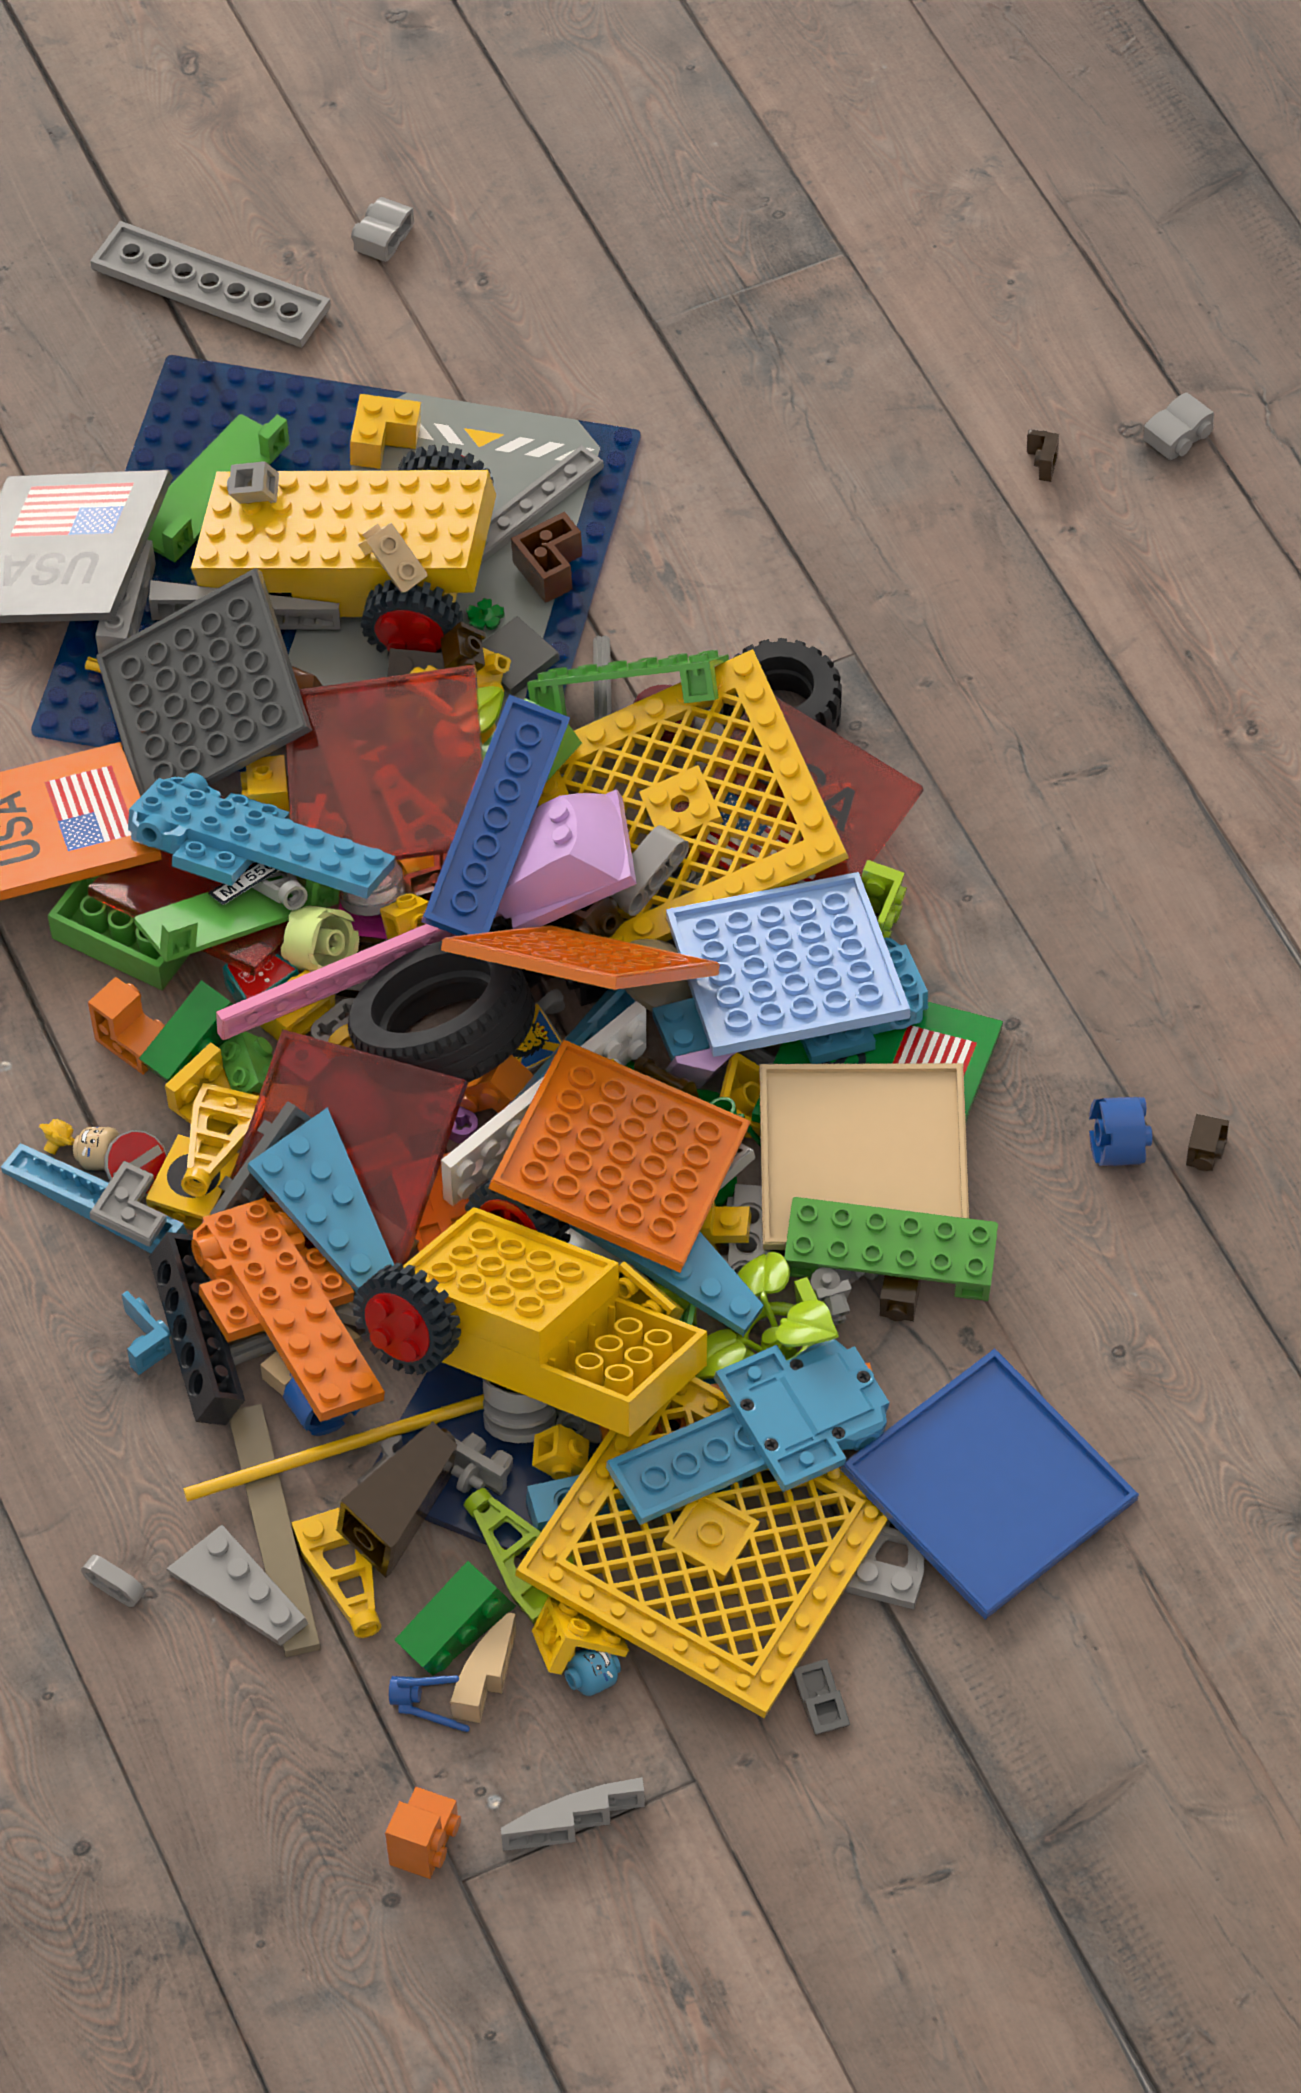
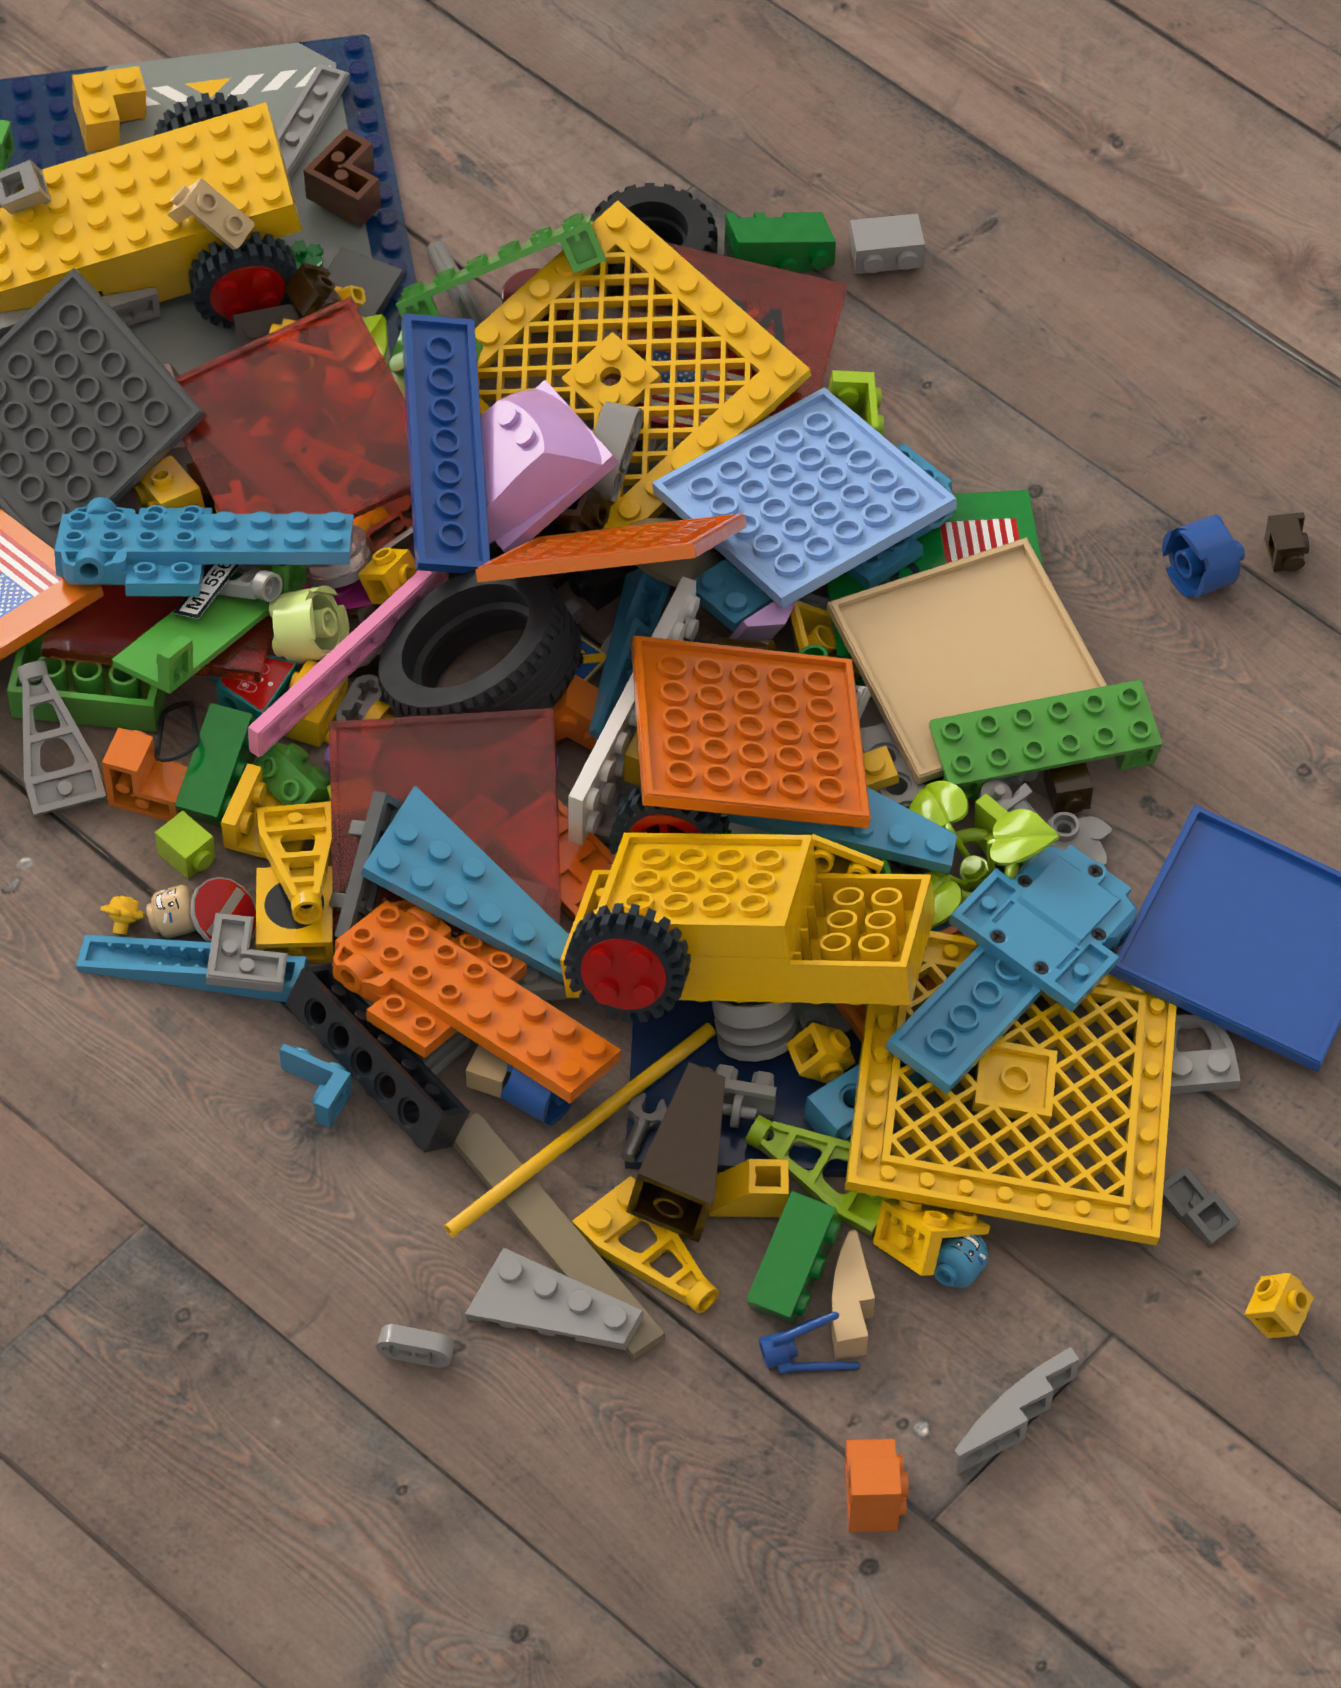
camera: 25 degrees left, 0 degrees up
none -> light grey plate [17,661,106,817]
none -> black piece [154,701,200,762]
none -> lime brick [155,810,216,880]
none -> yellow slope [708,1159,789,1217]
none -> green wedge [724,212,836,288]
none -> light grey brick [849,214,925,274]
none -> light grey plate [1047,812,1112,866]
none -> yellow brick [1244,1273,1314,1339]

